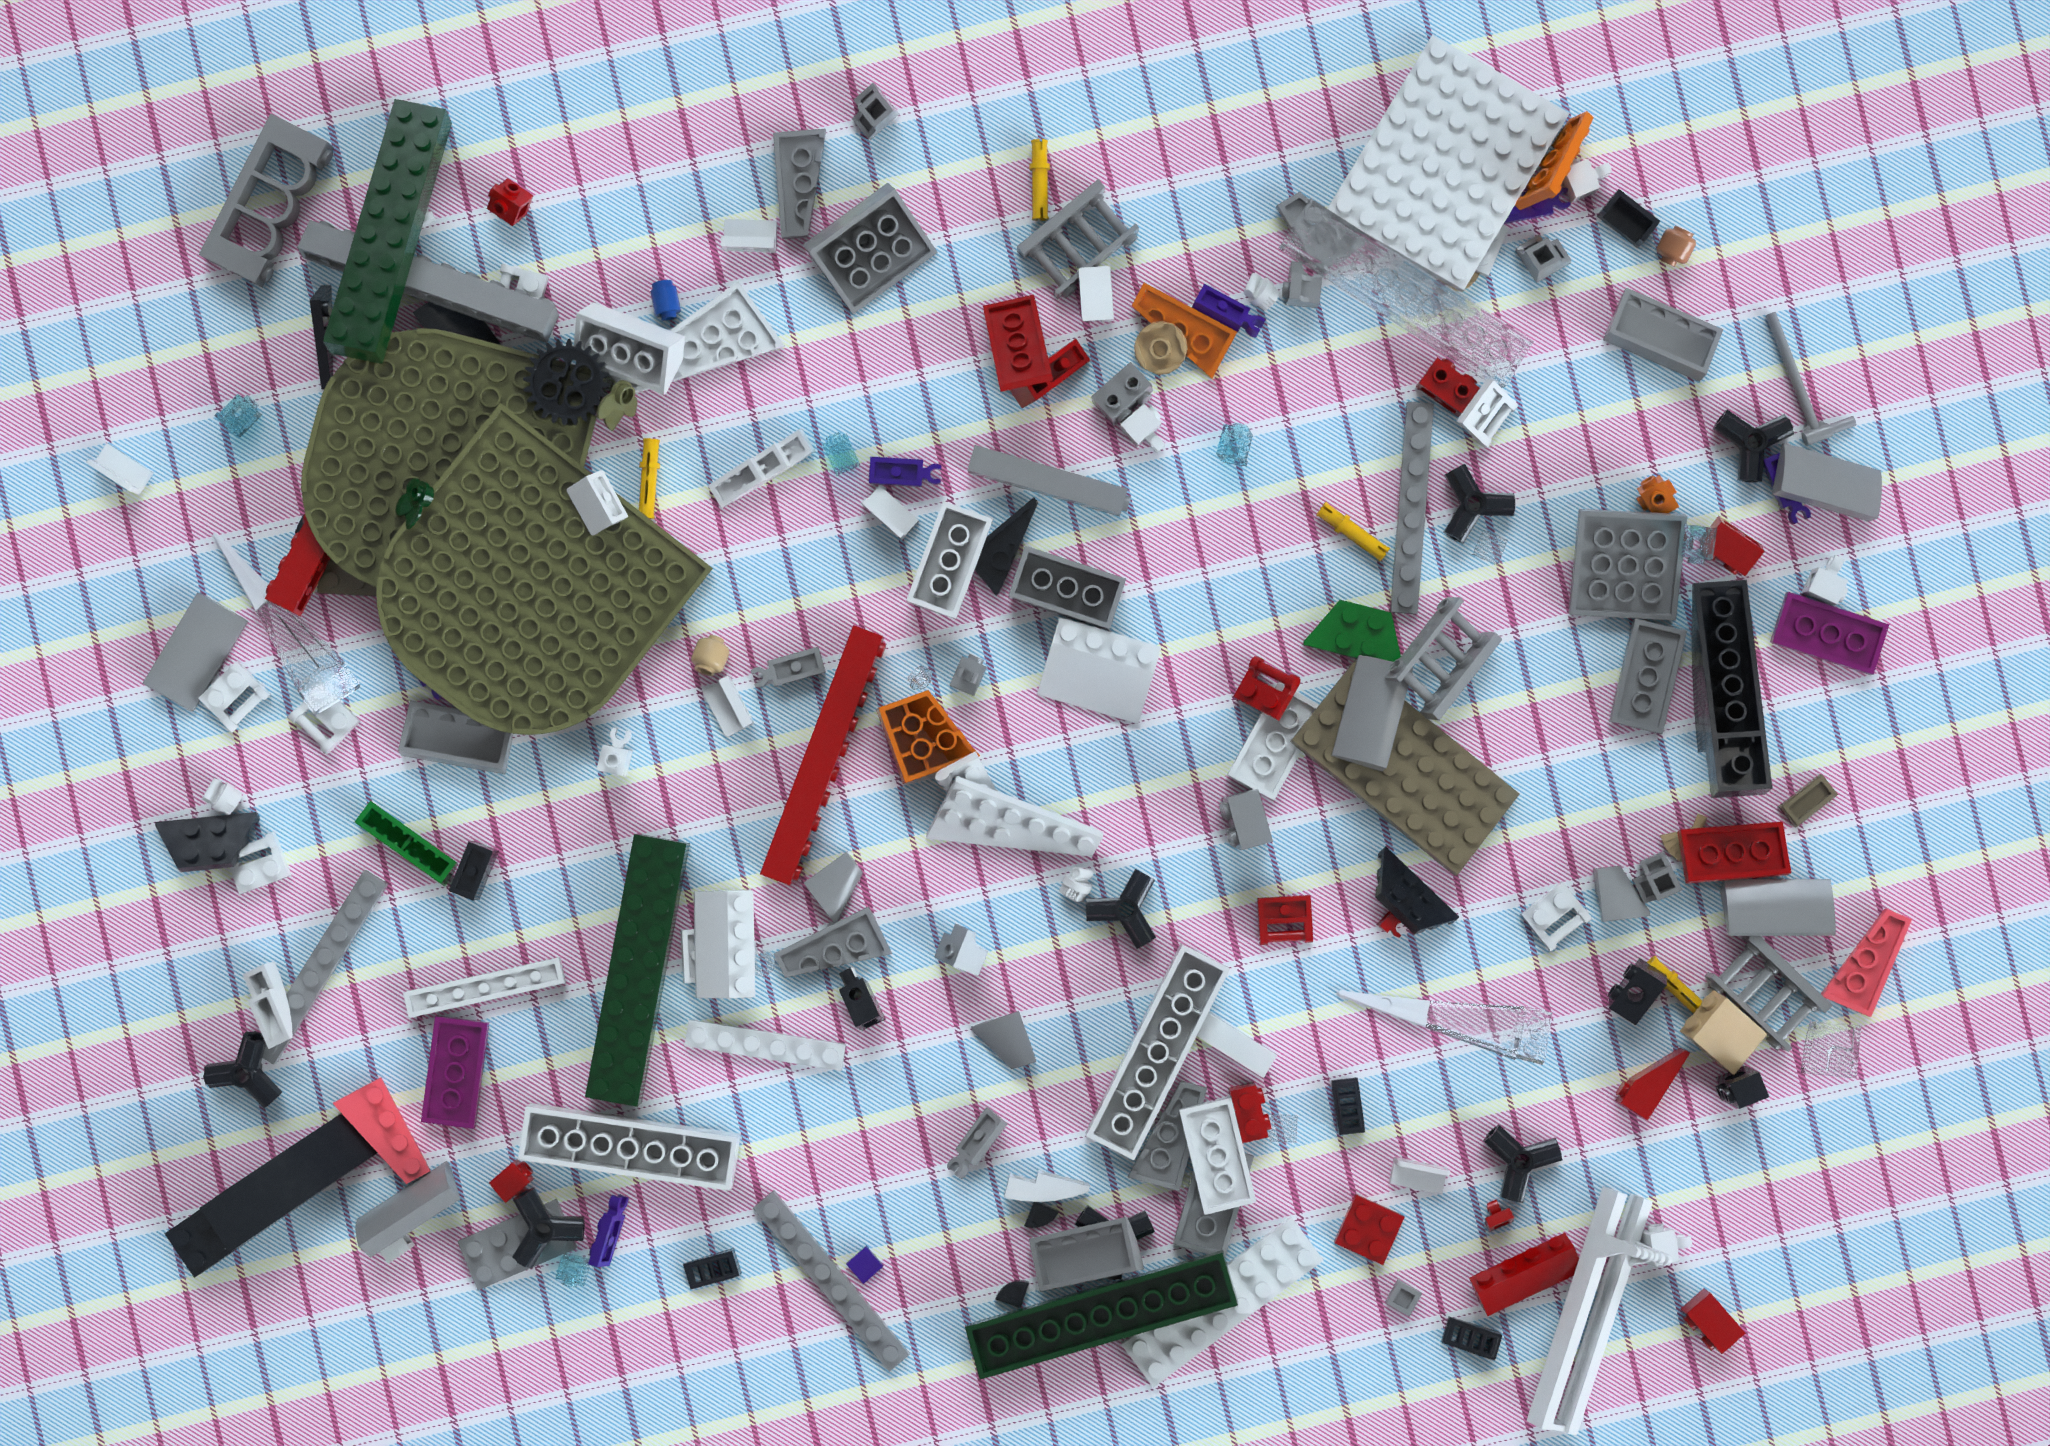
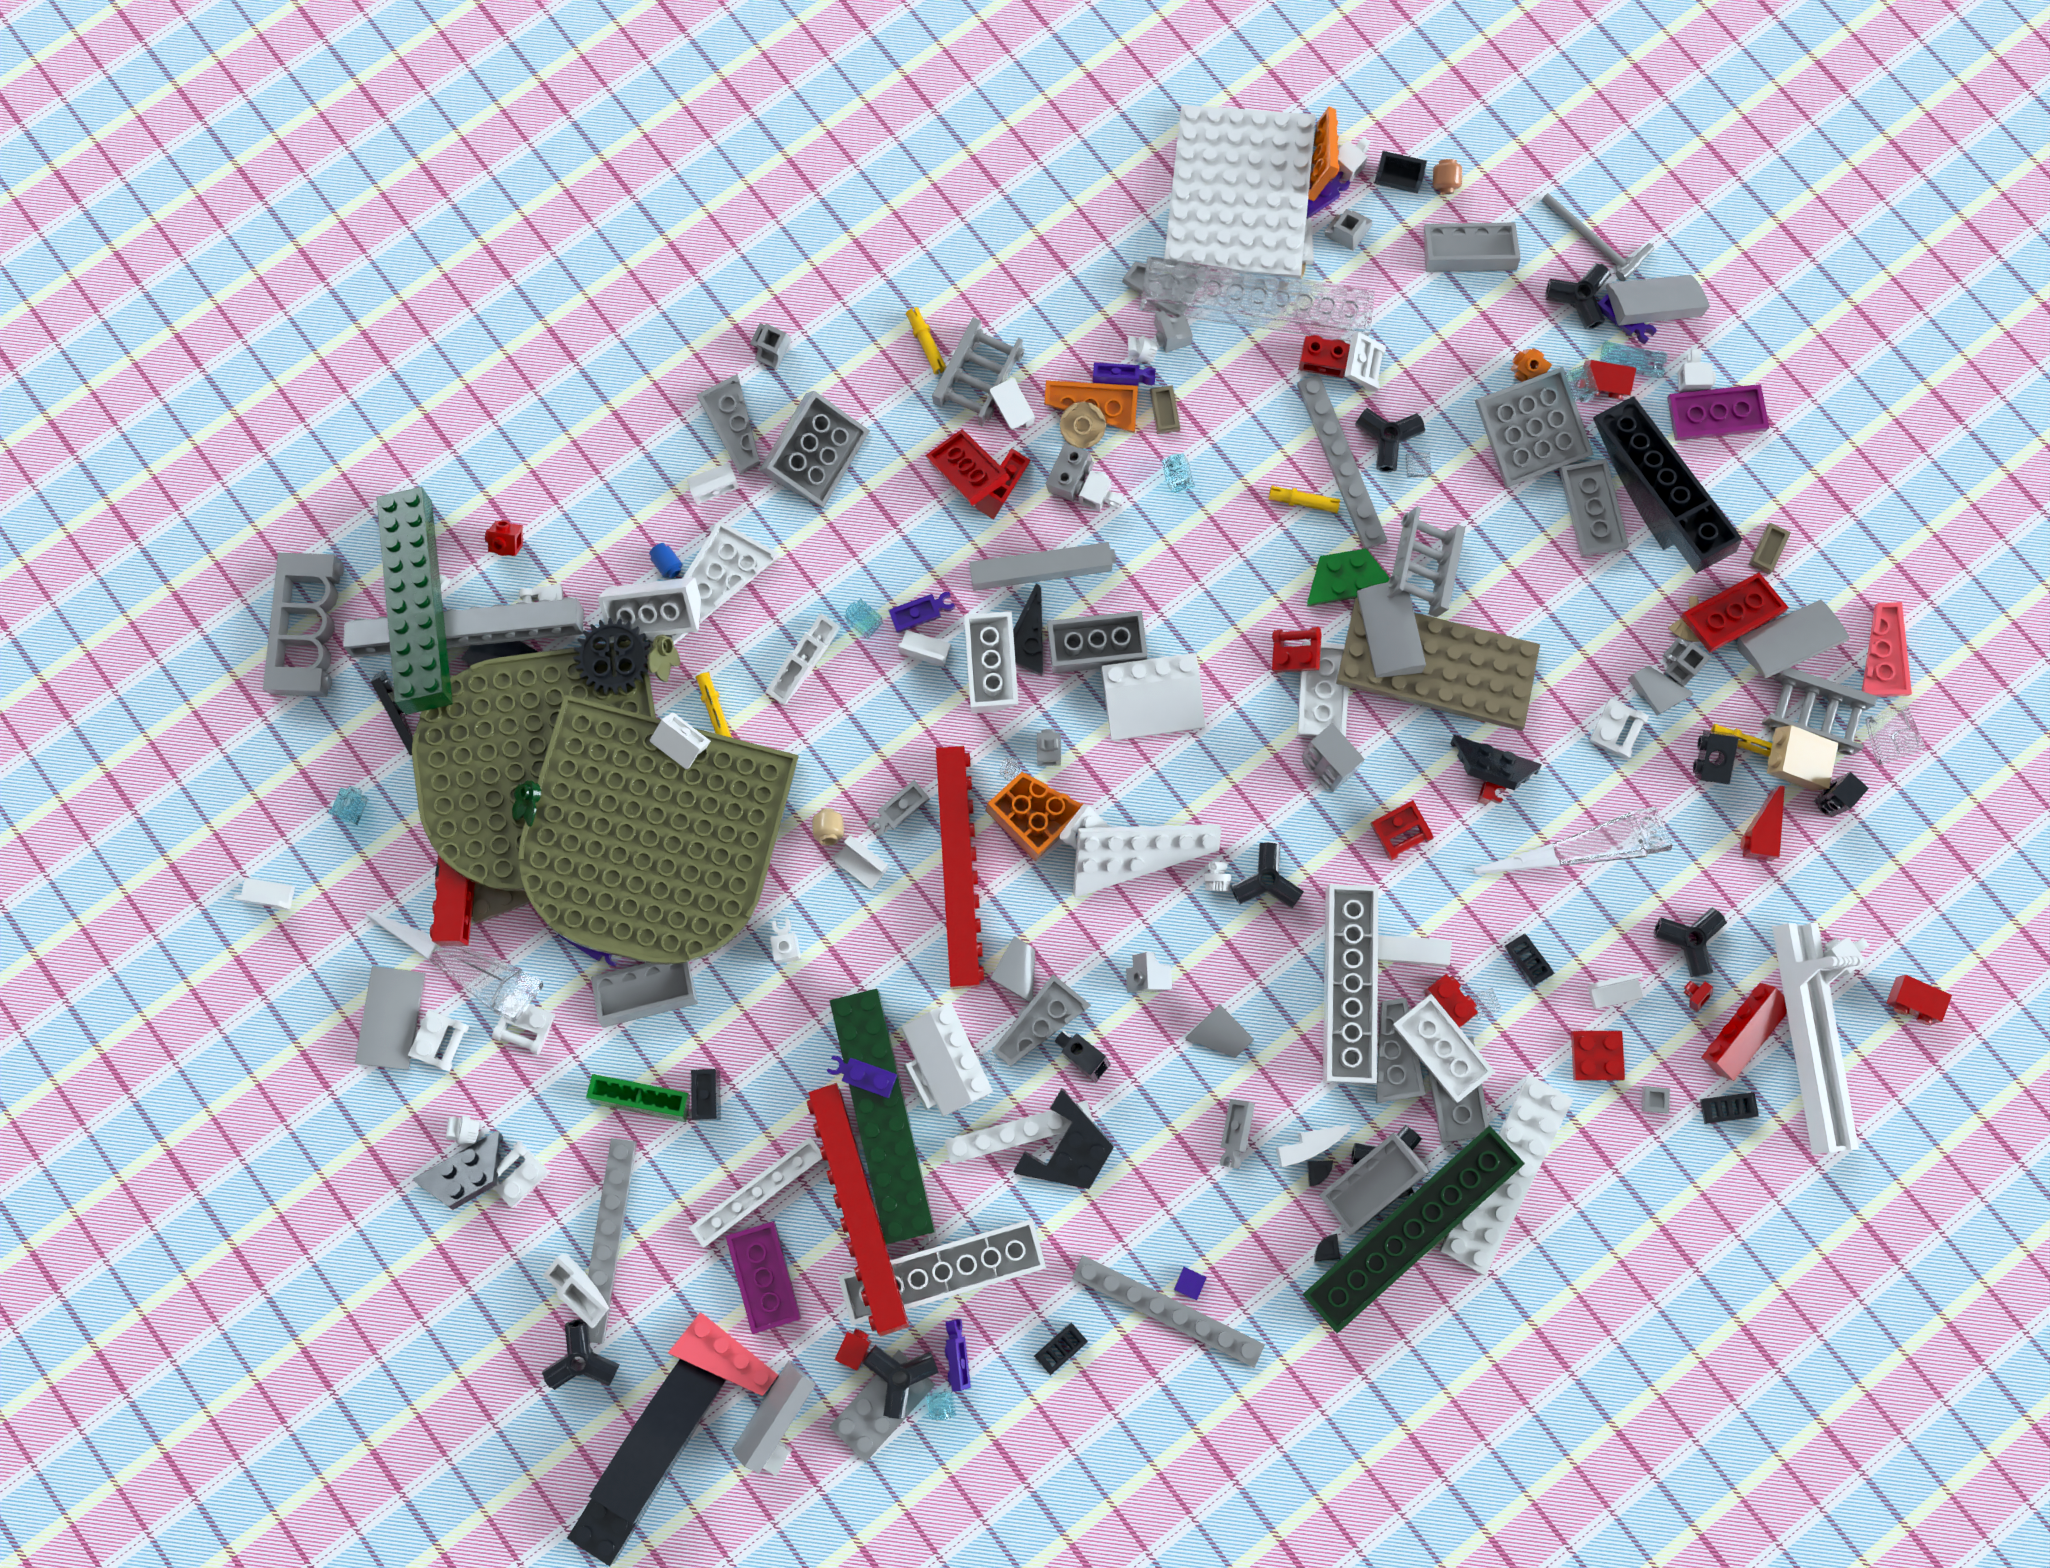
camera: 25 degrees left, 10 degrees down
none -> red brick [806,1083,910,1337]
none -> dark purple plate [827,1056,897,1098]
none -> black wing [1013,1088,1114,1189]
none -> dark tan tile [1150,385,1180,434]
none -> clear light blue plate [1599,341,1668,378]

